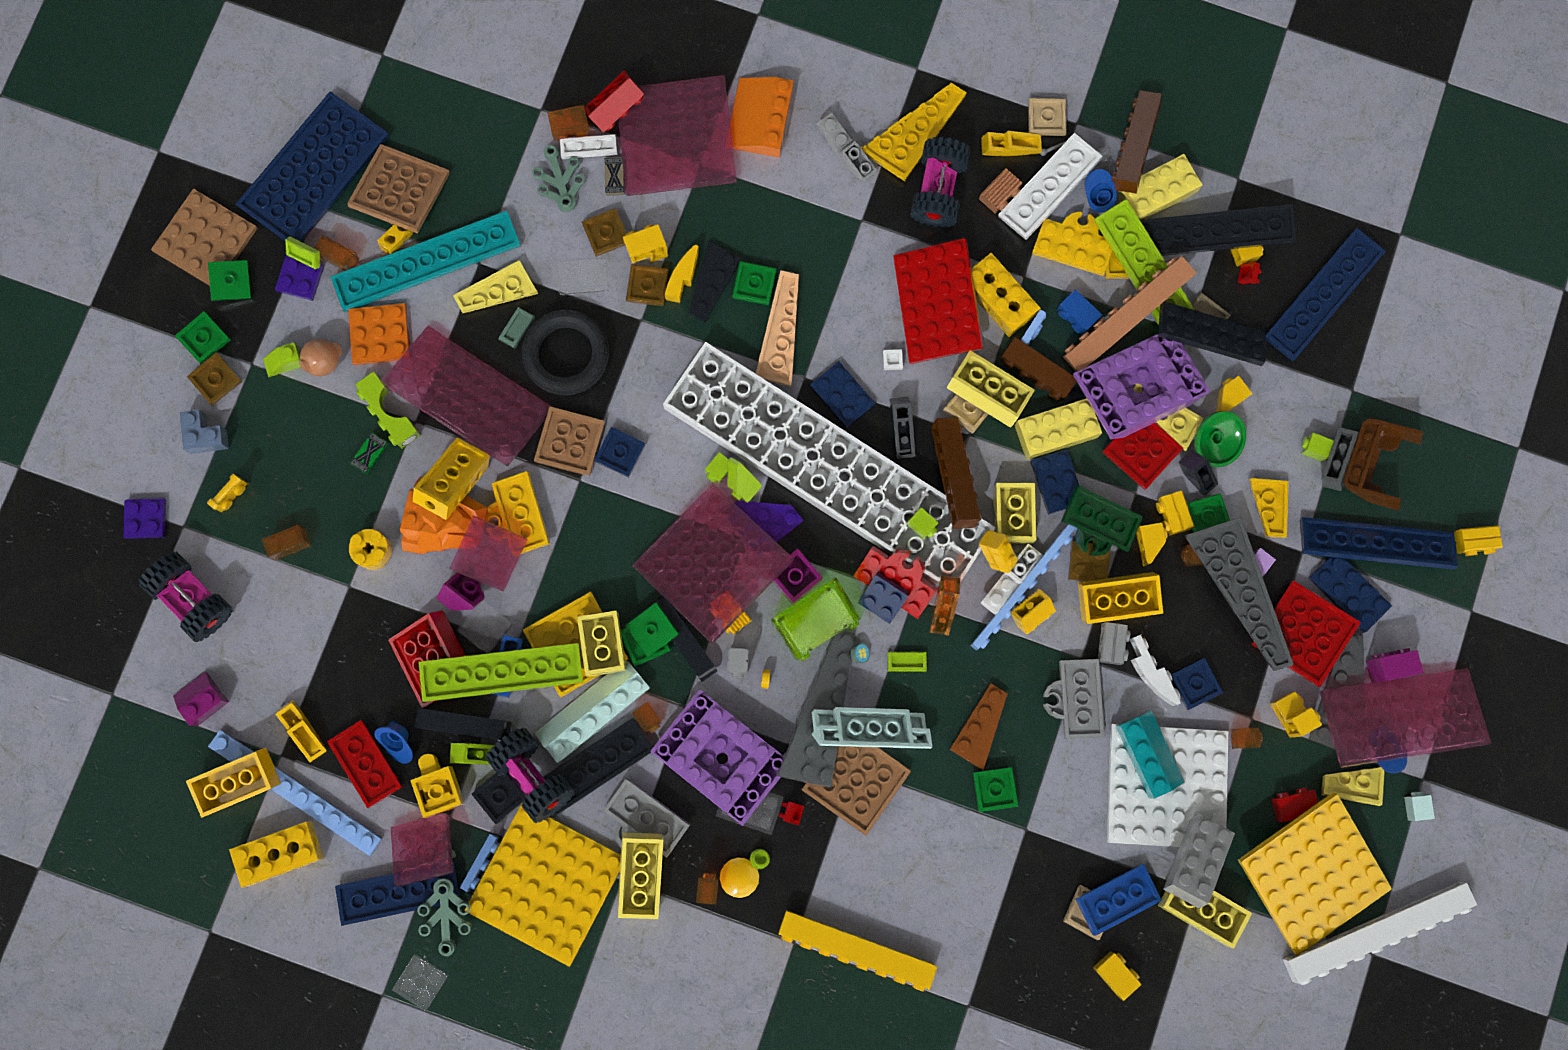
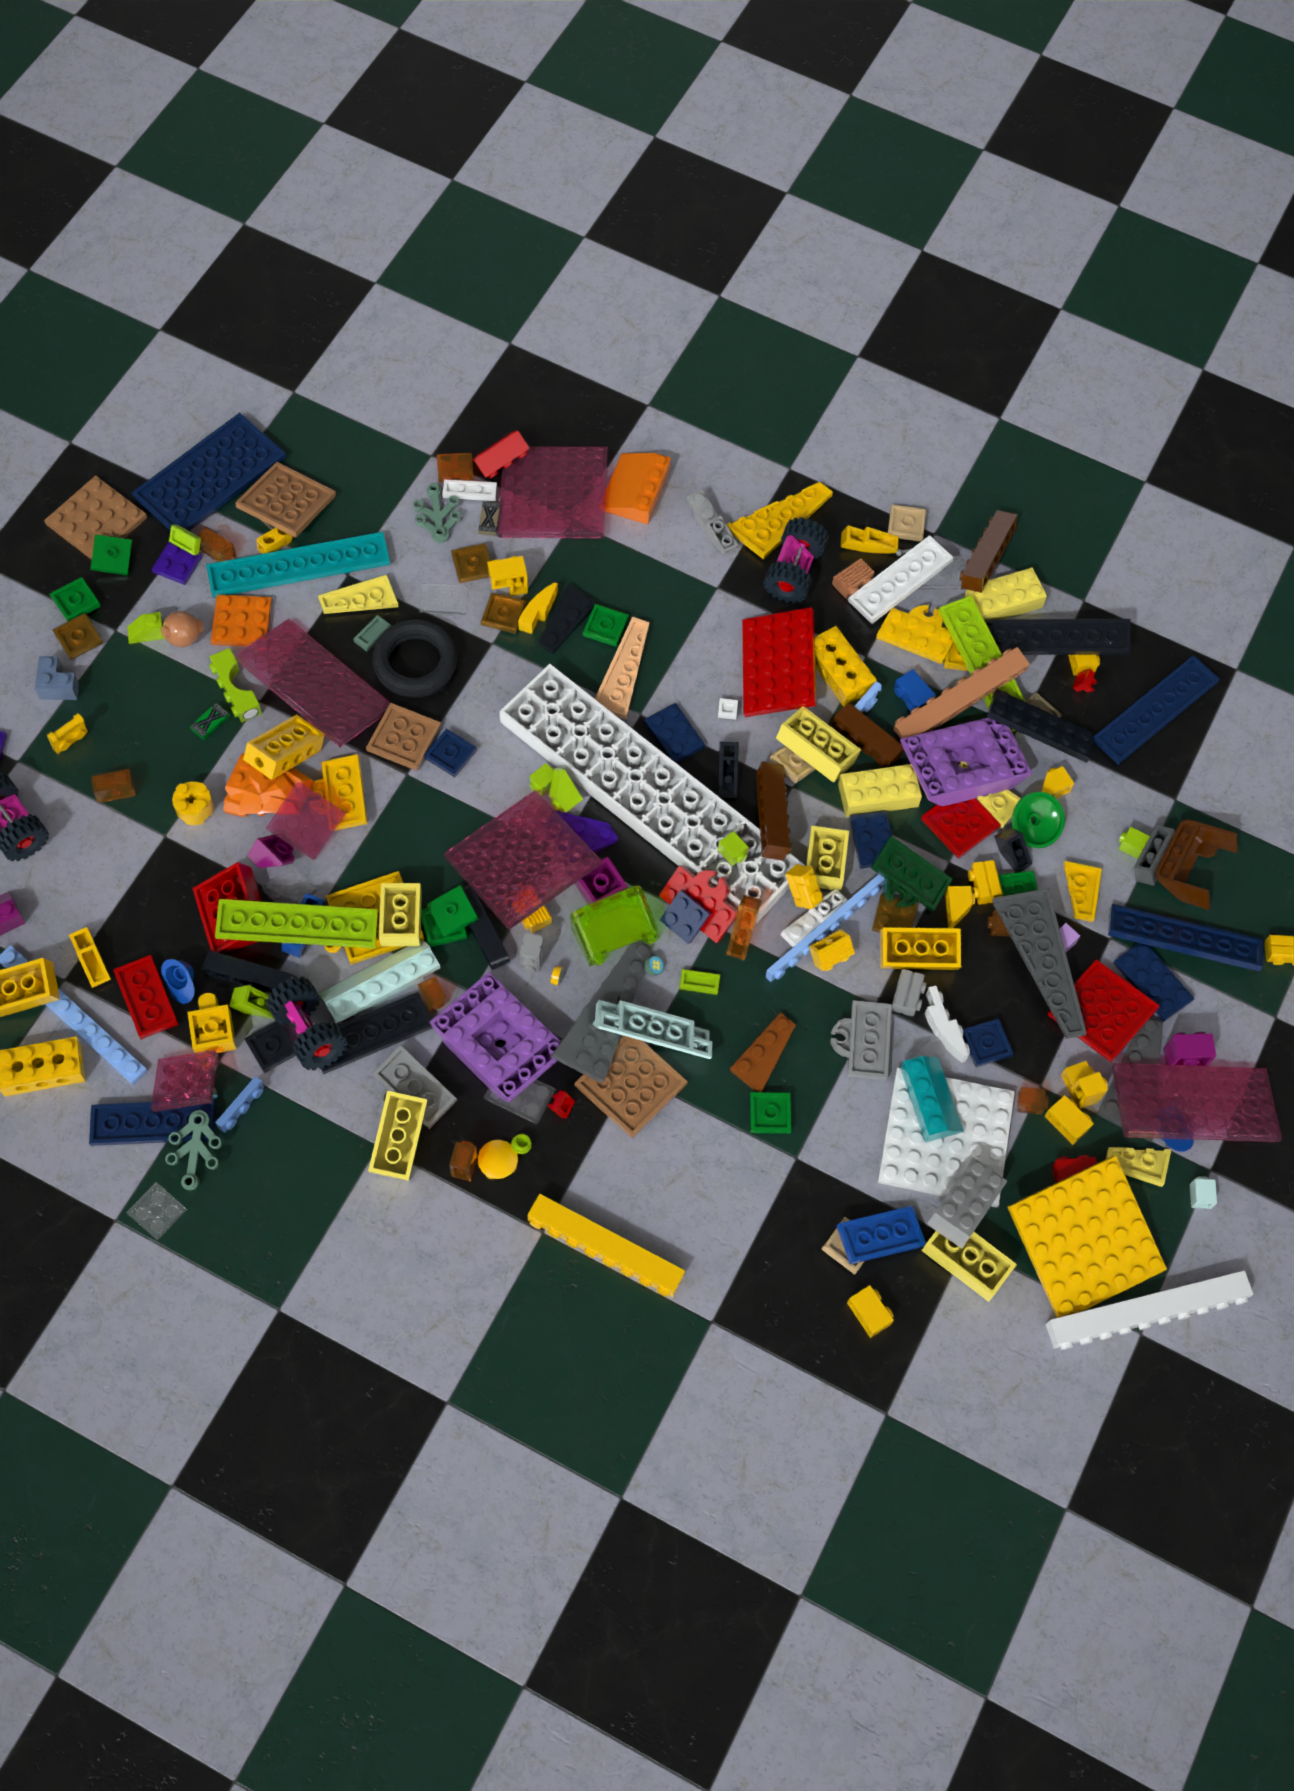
camera: 10 degrees right, 15 degrees down
yellow plate [464,803,621,967] -> none
blue piece [1085,169,1117,213] -> none
none -> yellow brick [1044,1095,1094,1145]

